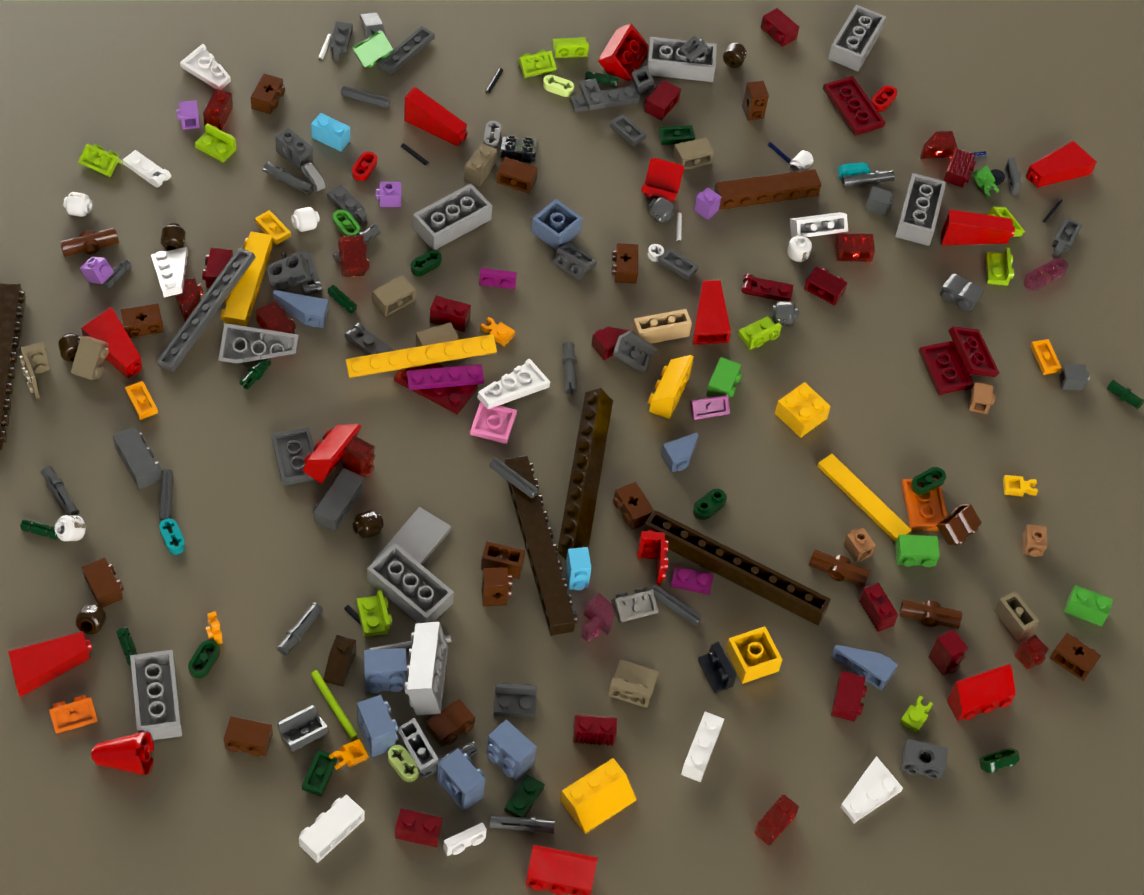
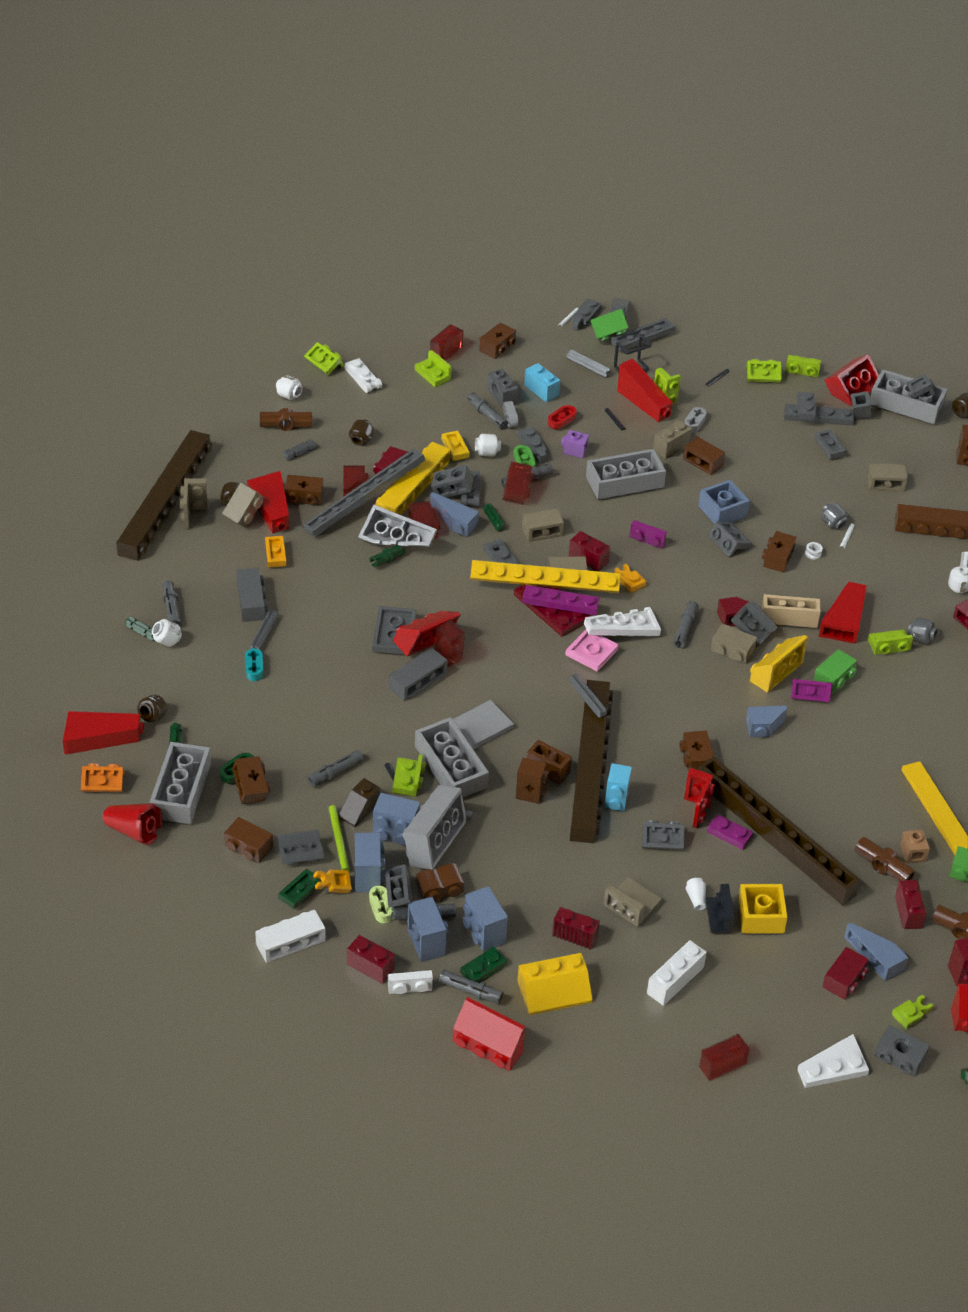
camera: 25 degrees right, 10 degrees down
medium lavender brick [80,257,114,284] -> none
reddish brown brick [82,557,124,608] -> none
white wing [151,247,188,297] -> none
medium lavender brick [176,101,200,130] -> none
white wing [180,44,231,92] -> none
light orange plate [205,611,223,644] -> none
dark brown head [353,510,384,538] -> none
dark green beam [411,250,442,276] -> none
dark grey bracket [493,682,537,718] -> none
black hinge [500,135,537,163] -> none
yellowish green beam [543,75,574,97] -> none
dark brown brick [557,388,613,560] -> none
clear pink brick [582,593,614,642] -> none
dark green axle [585,71,618,86] -> none
red bracket [641,158,685,202] -> none
dark red brick [644,80,681,121] -> none
dark grey axle [650,584,702,625] -> none
dark green plate [658,125,695,145] -> none
dark grey plate [658,248,698,281] -> none
dark green plate [693,489,727,520] -> none
medium lavender brick [694,187,721,220] -> none
dark red plate [741,274,794,302] -> none
yellow brick [774,382,831,438] -> none
none -> reddish brown brick [232,756,270,804]
none -> black piece [614,334,652,373]
none -> lime bracket [654,367,681,404]
none -> white cone [685,878,707,911]
none -> dark tan brick [711,623,757,664]

